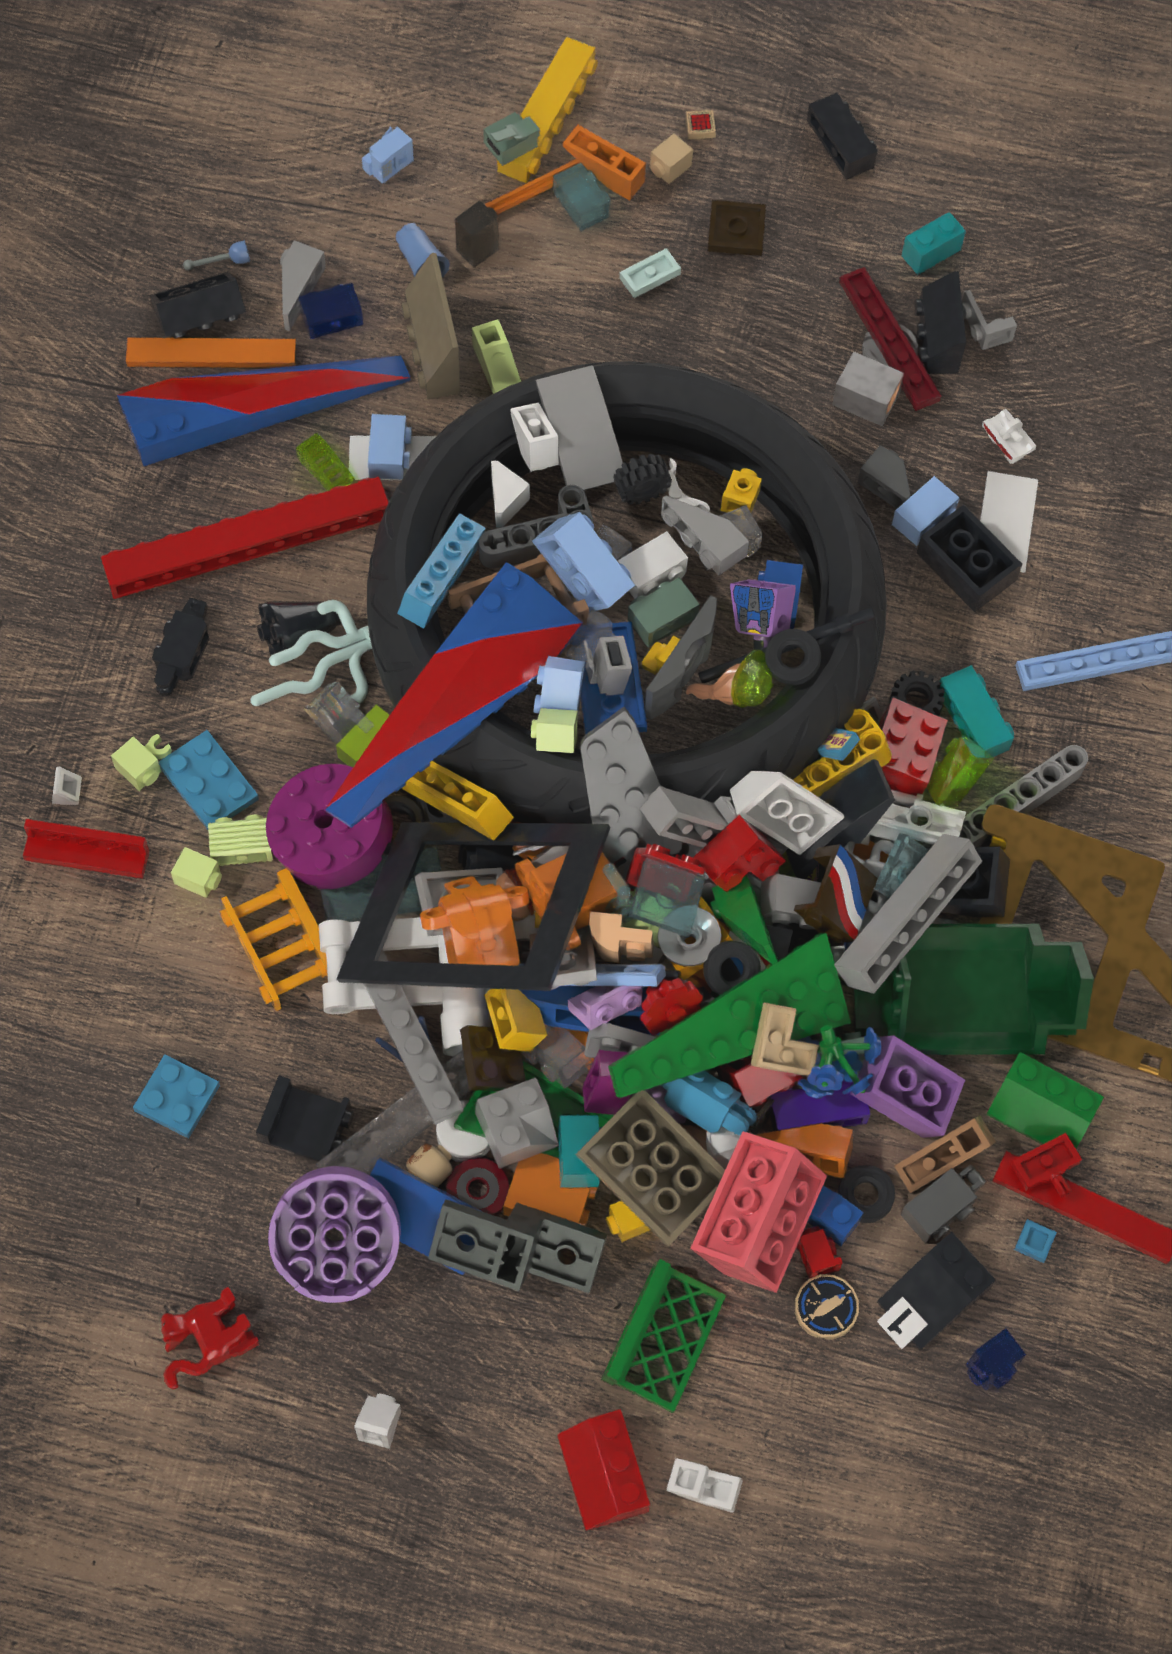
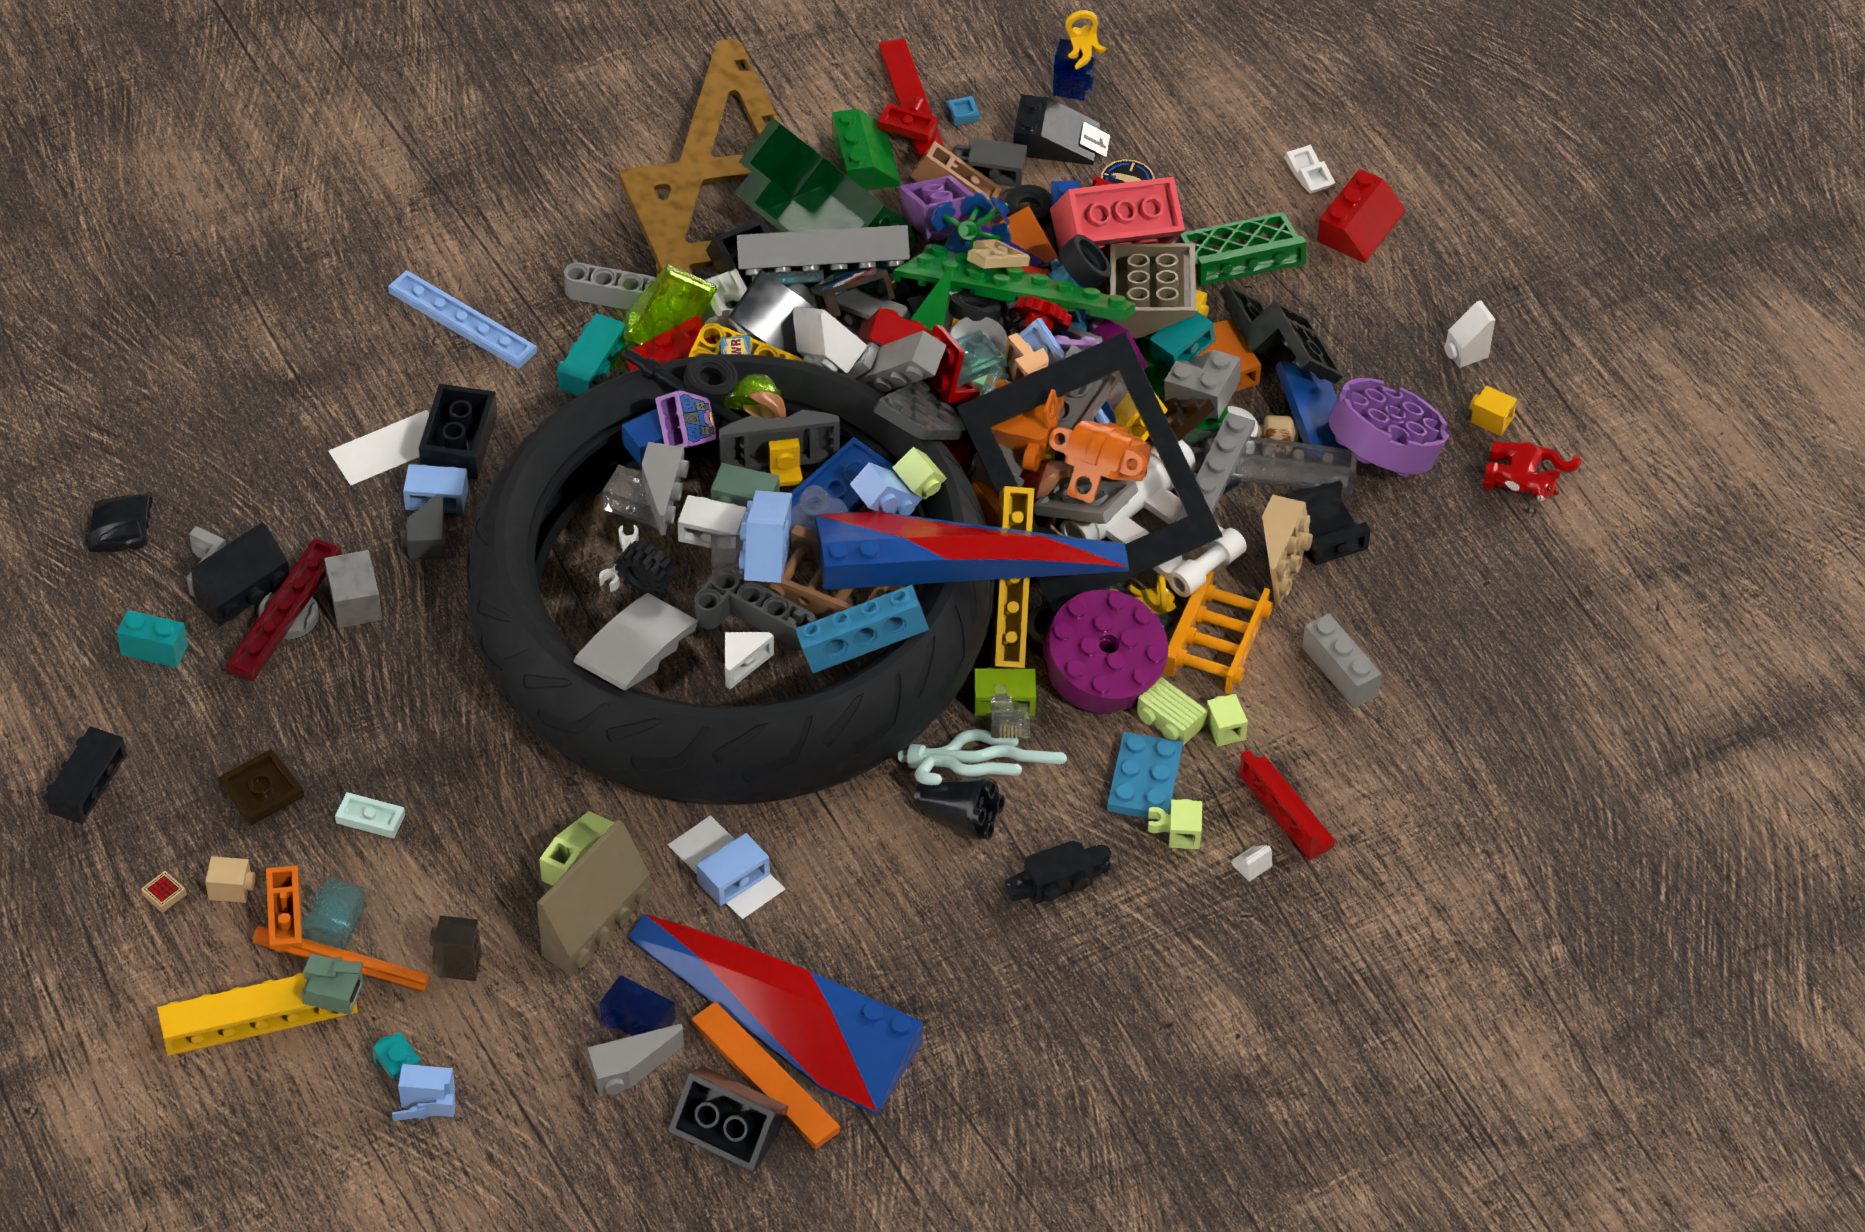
camera: 130 degrees left, 15 degrees down
red brick [100,476,389,599] -> none
dark azure plate [133,1054,220,1139] -> none
hinge [183,240,250,271] -> none
clear neon green slope [296,433,355,491] -> none
medium blue plant [396,223,450,277] -> none
dark red tile [446,1158,509,1216] -> none
white slope [511,402,559,471] -> none
light grey piece [584,635,632,696] -> none
yellow brick [721,468,762,520] -> none
white hips [982,409,1036,464] -> none
none -> black slope [89,492,153,552]
none -> teal bracket [372,1032,421,1082]
none -> black tyre [1059,234,1111,288]
none -> yellow piece [1065,10,1106,70]
none -> yellow piece [1110,575,1176,615]
none -> tan slope [1262,494,1313,606]
none -> light grey brick [1302,613,1382,708]
none -> yellow brick [1469,385,1517,436]

